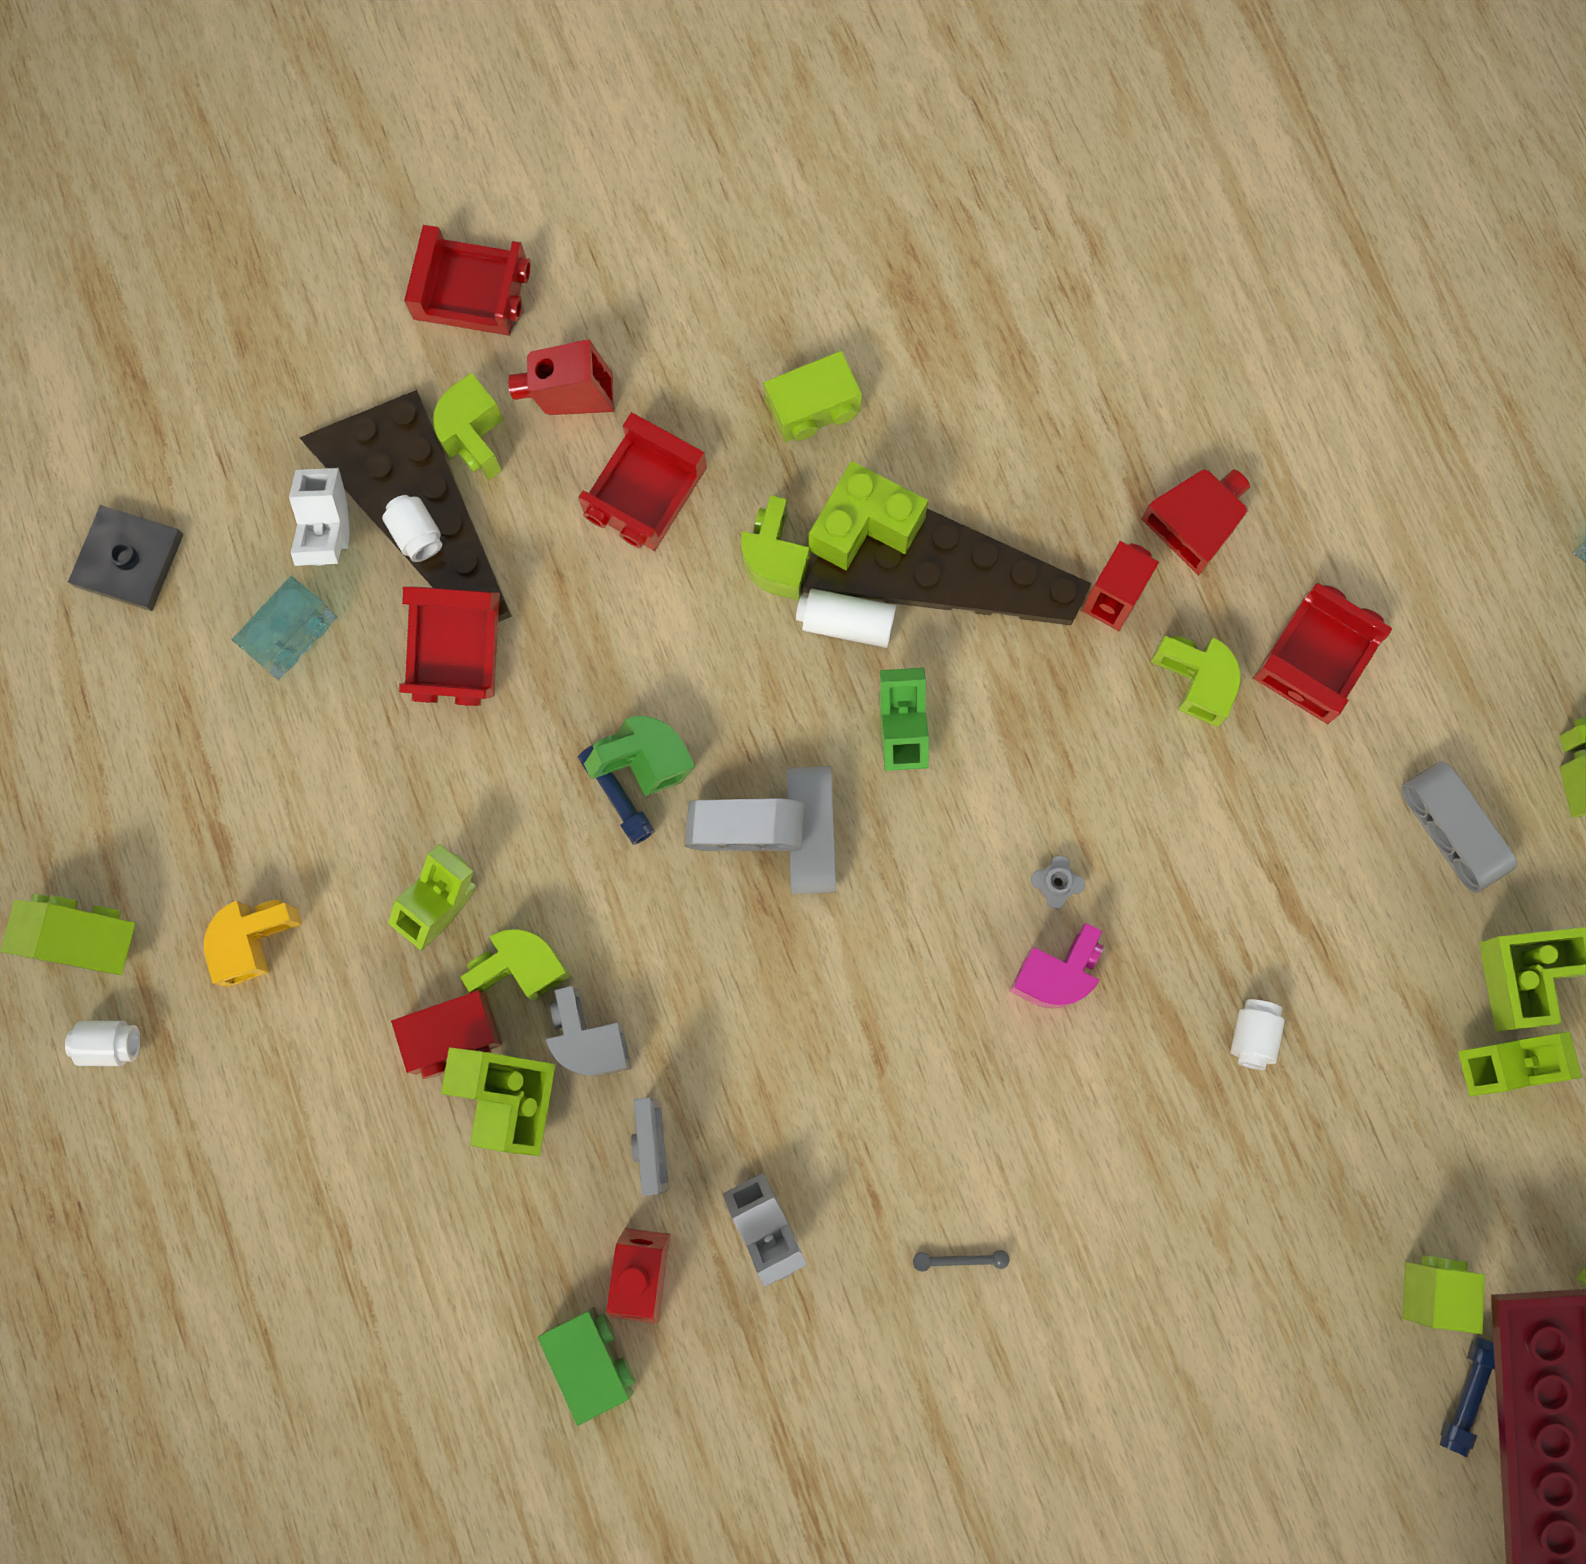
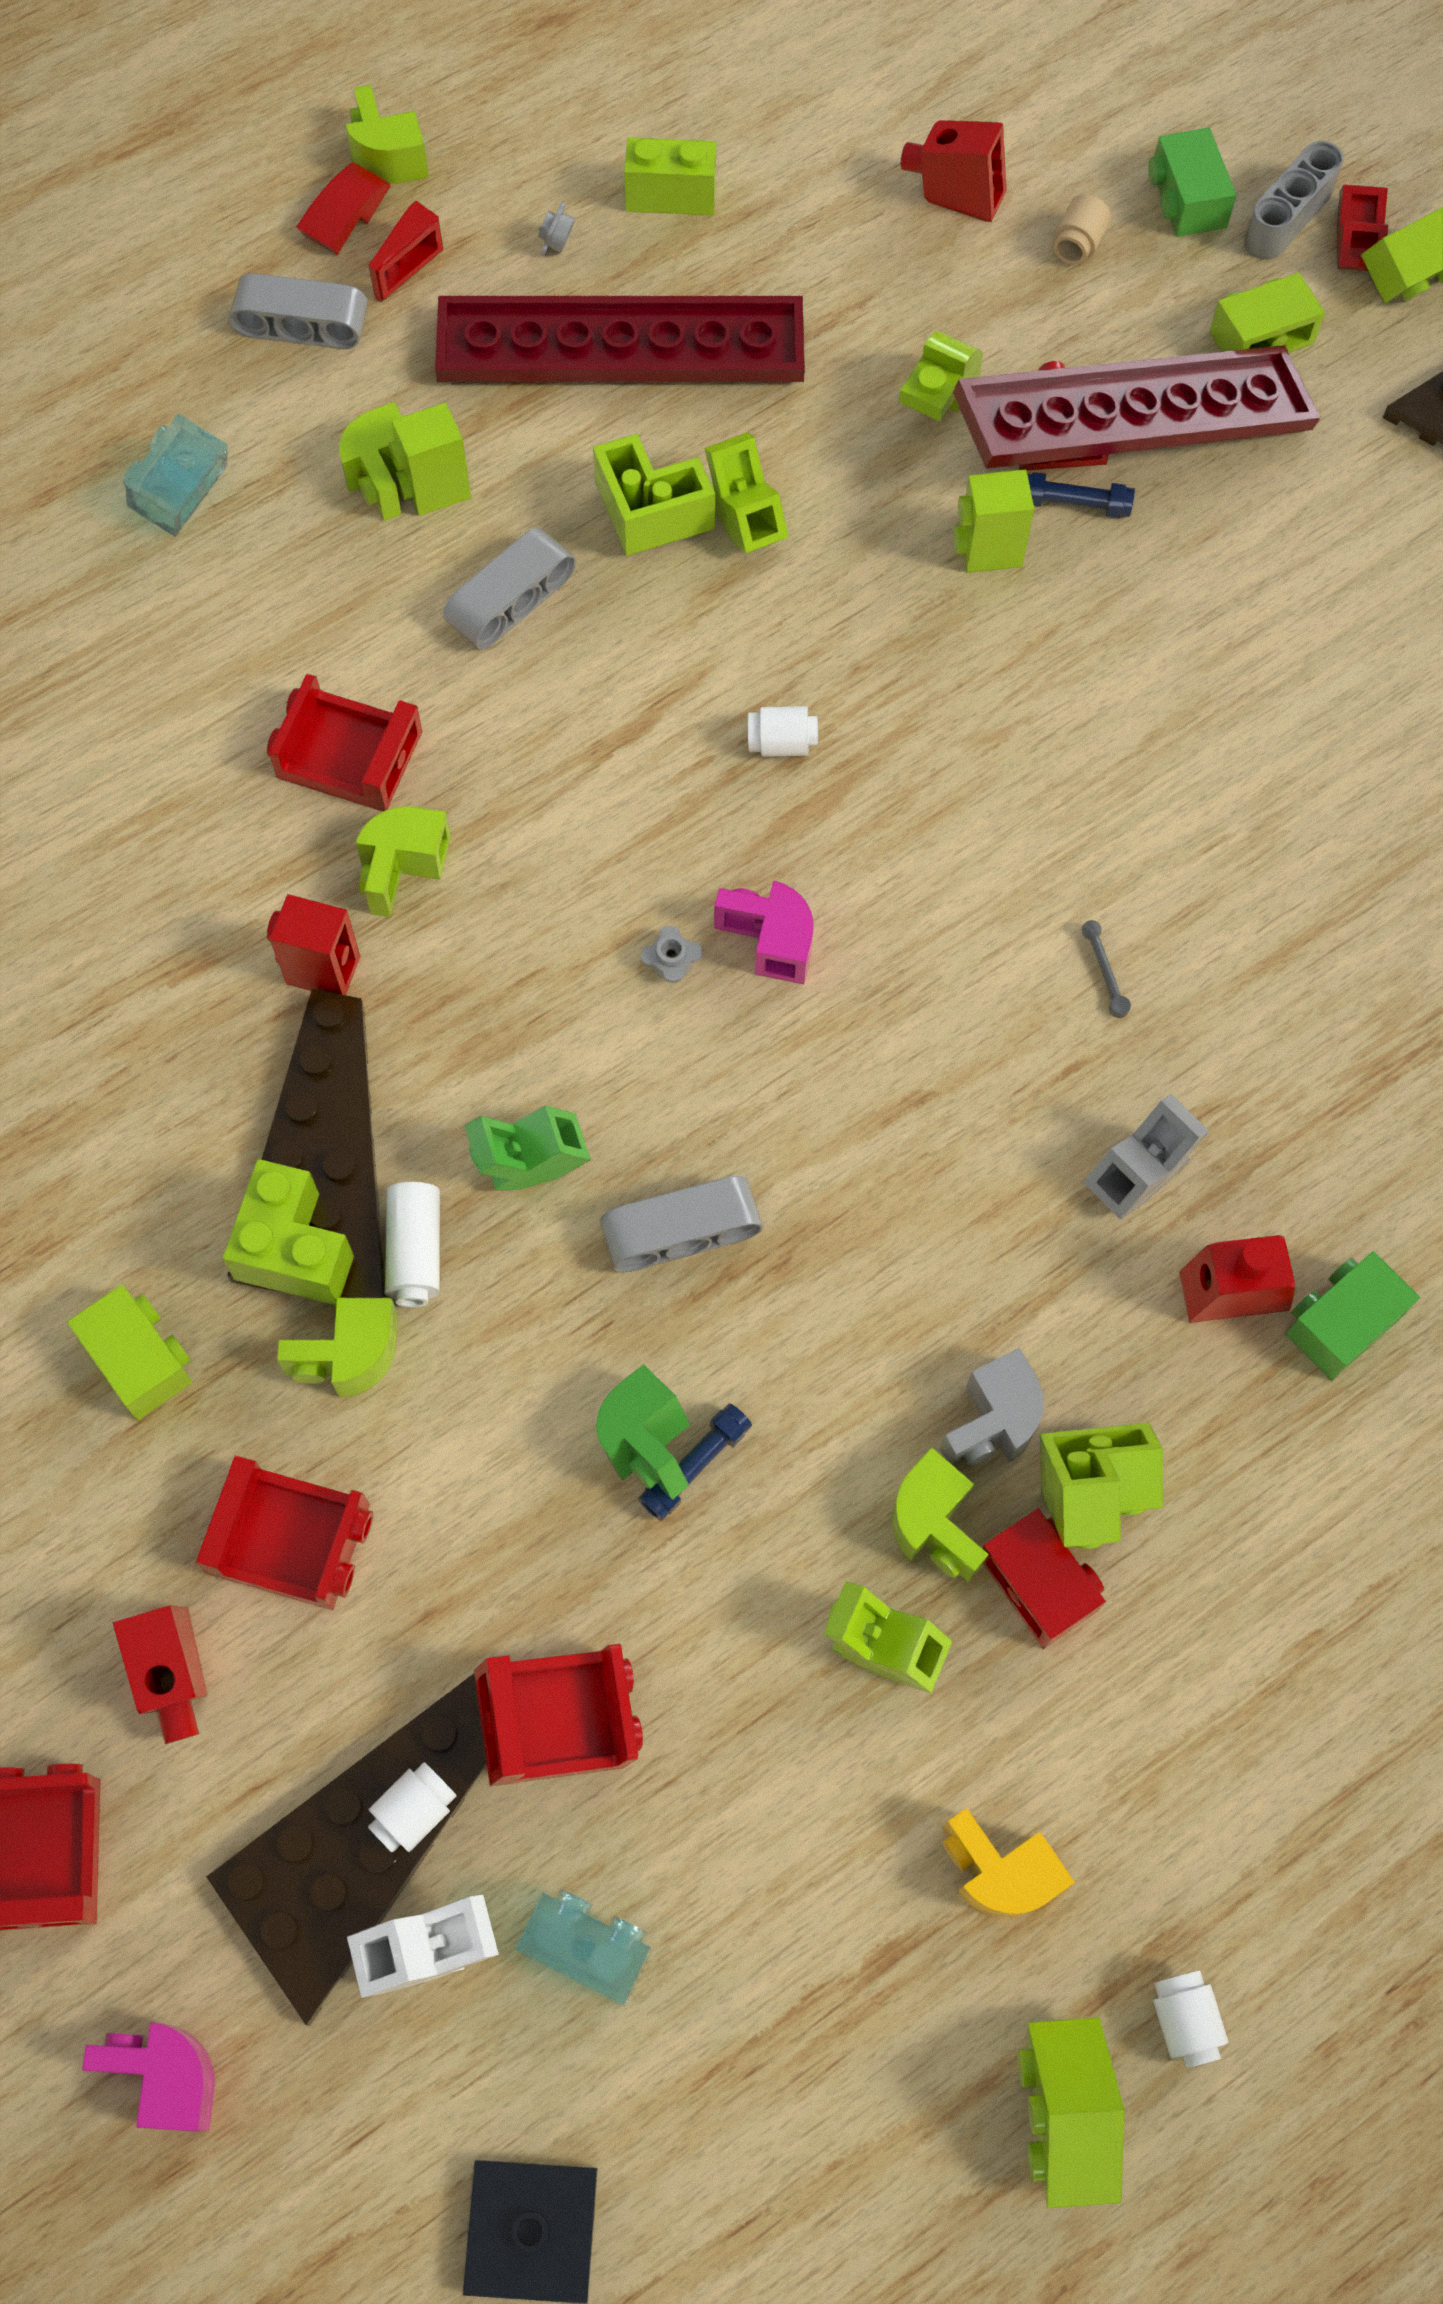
camera: 110 degrees left, 10 degrees down
lime brick [433,372,504,480] -> none
light grey plate [631,1098,668,1196] -> none
light grey beam [684,799,805,851] -> none
red torso [1141,469,1250,576] -> none
none -> dark pink brick [82,2022,215,2132]

